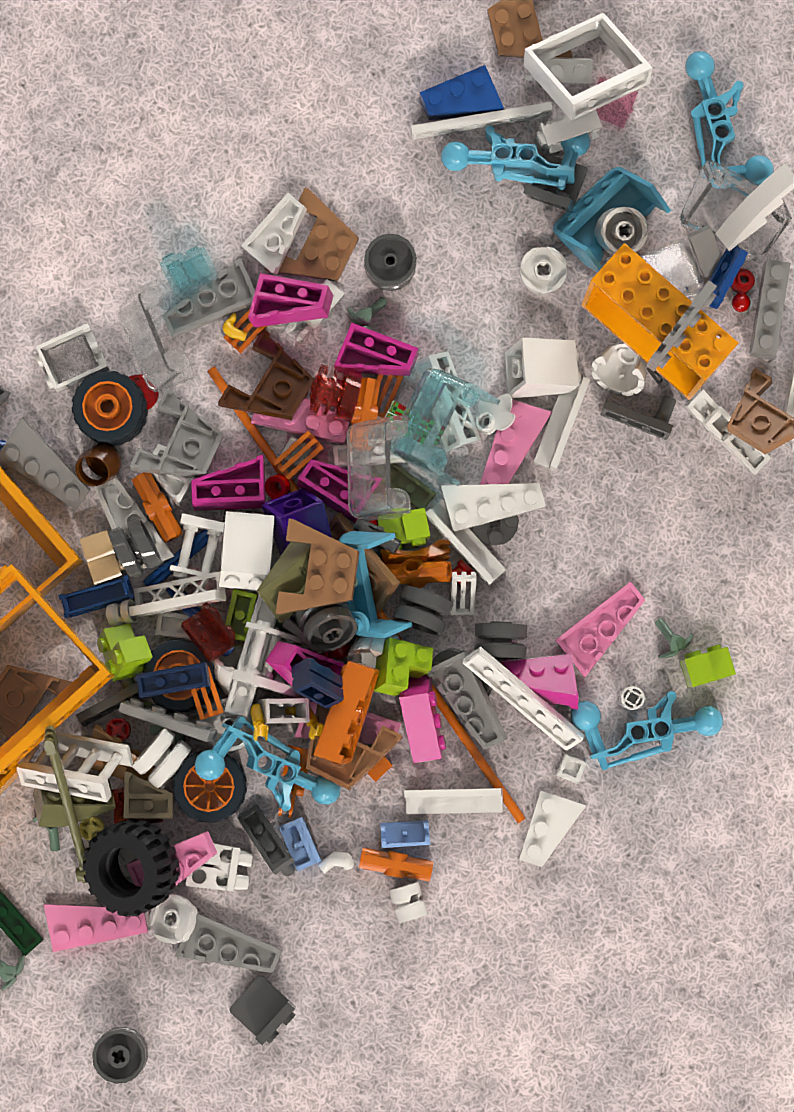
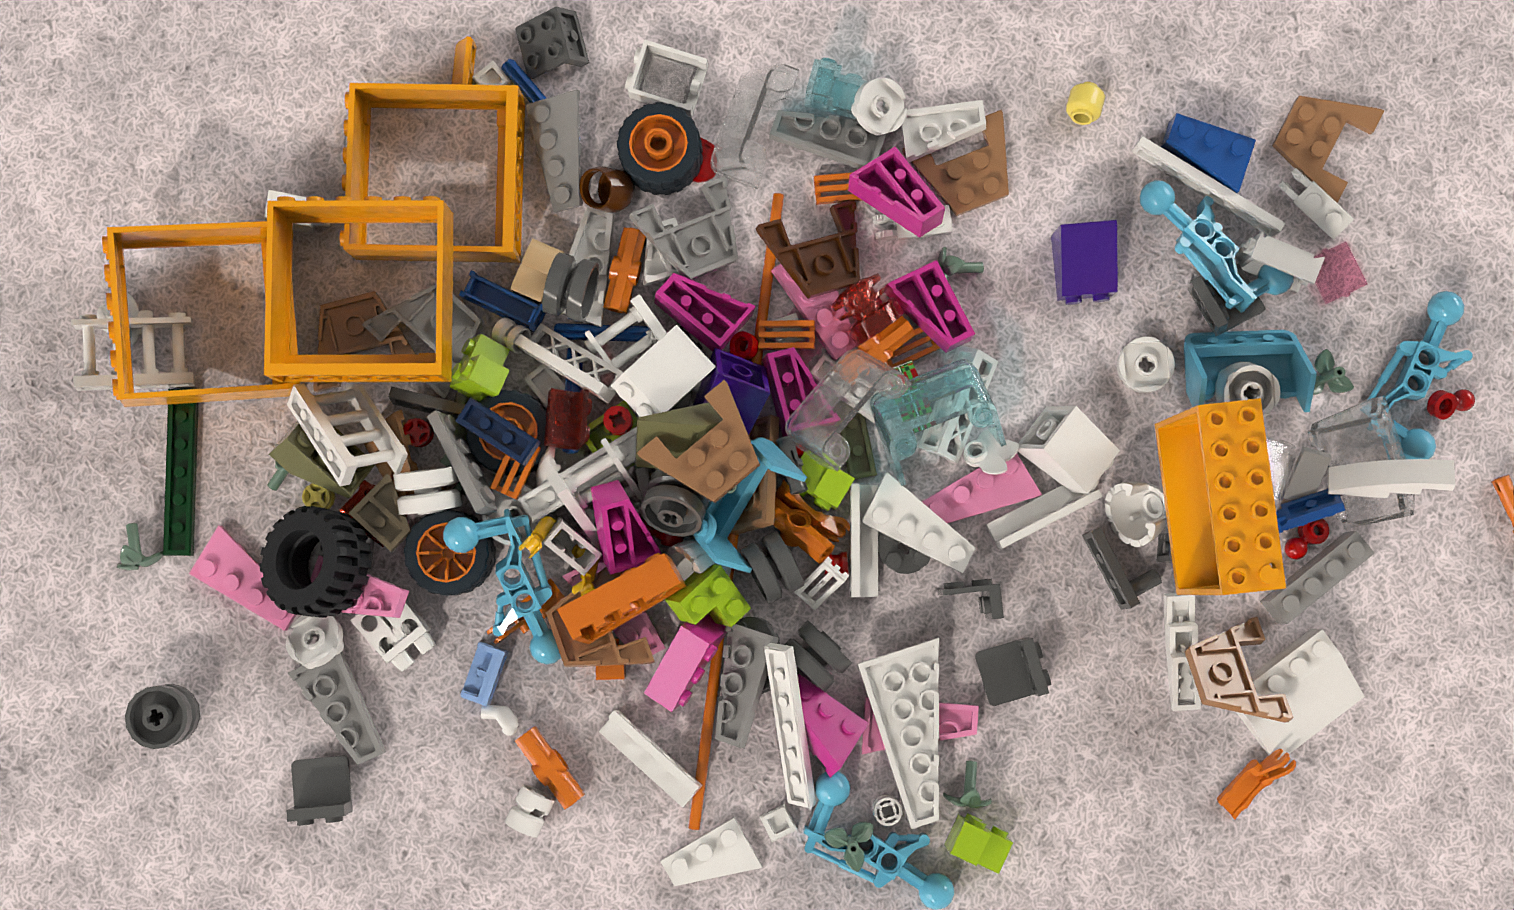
camera: 45 degrees right, 0 degrees up
olive hinge [44,726,88,883] -> none
yellow animal [222,313,247,341] -> none
dark grey piece [237,804,295,876] -> none
dark blue brick [292,658,344,708] -> none
dark grey wheel [364,233,417,291] -> none
light blue hinge [380,820,430,848] -> none
white window [523,13,652,121] -> none
light grey wing [646,281,717,371] -> none
none -> light grey wing [362,283,481,399]
none -> red wheel [603,405,633,436]
none -> sand green plant [824,821,874,872]
none -> white plate [851,78,907,135]
none -> white wing [858,637,939,829]
none -> dark grey bracket [937,579,1004,619]
none -> dark grey bracket [975,637,1051,706]
none -> dark purple slope [1051,220,1118,305]
none -> light yellow head [1066,82,1105,125]
none -> sand green plant [1313,349,1354,395]
none -> red plate [1427,389,1475,420]

